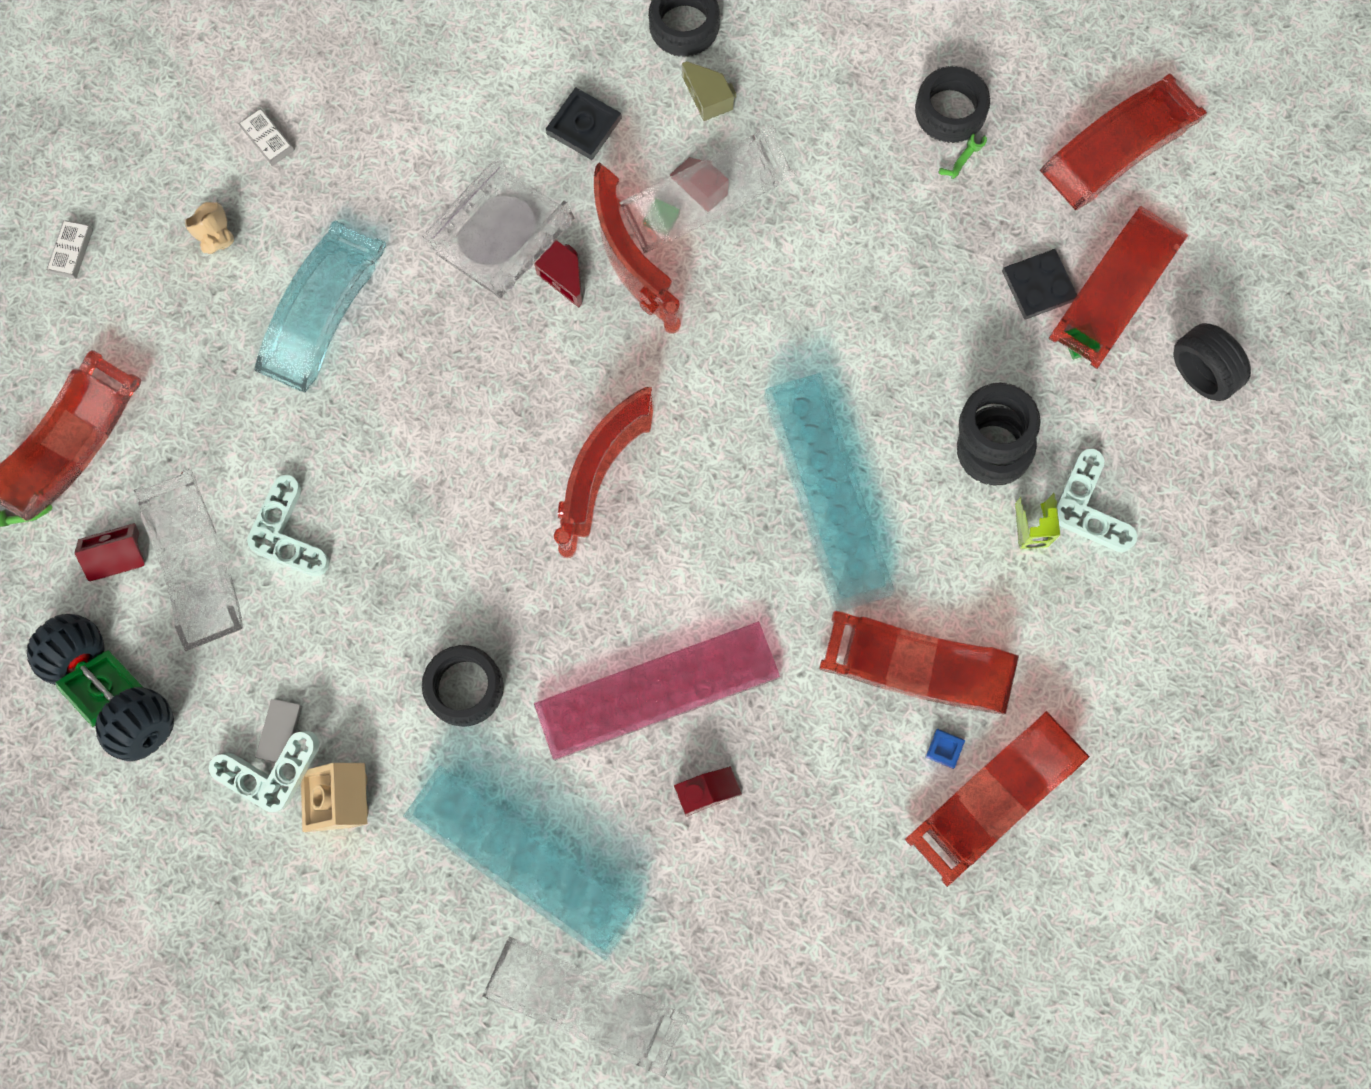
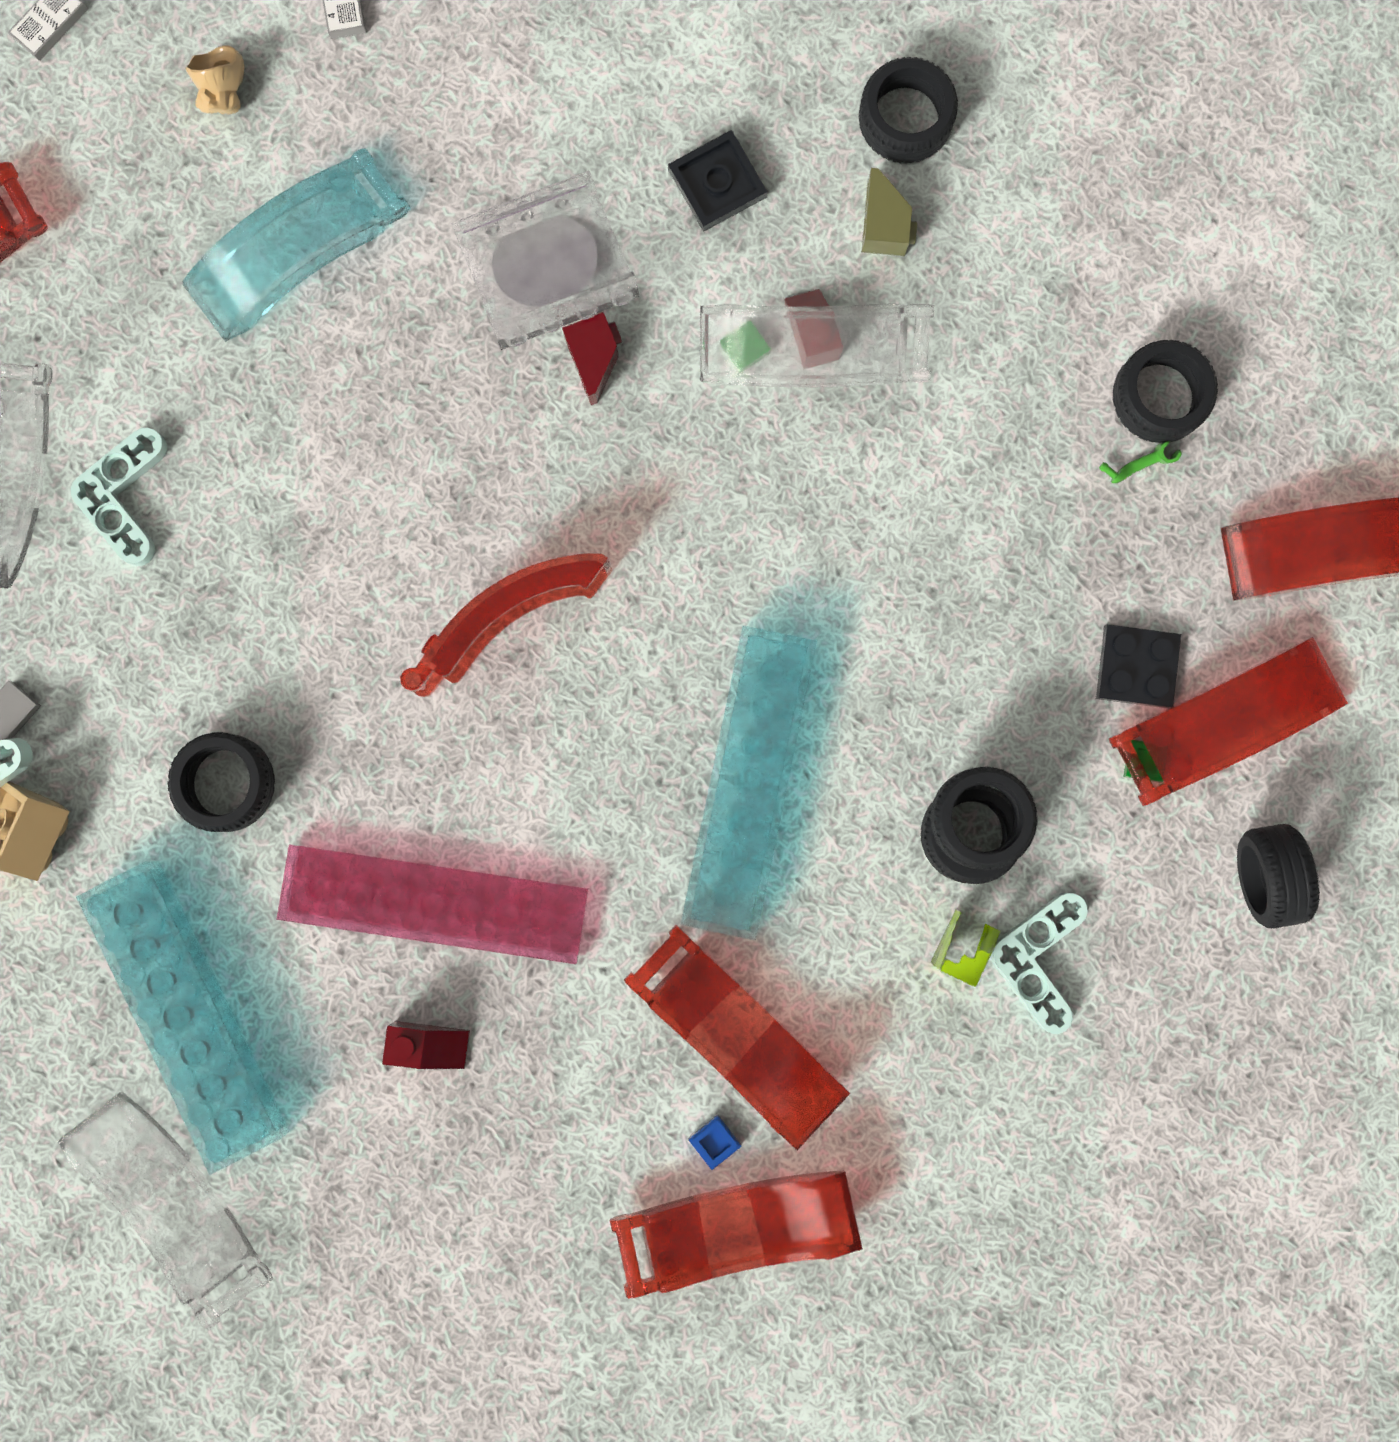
camera: 25 degrees right, 10 degrees up
clear red windscreen [594,162,681,334] -> none

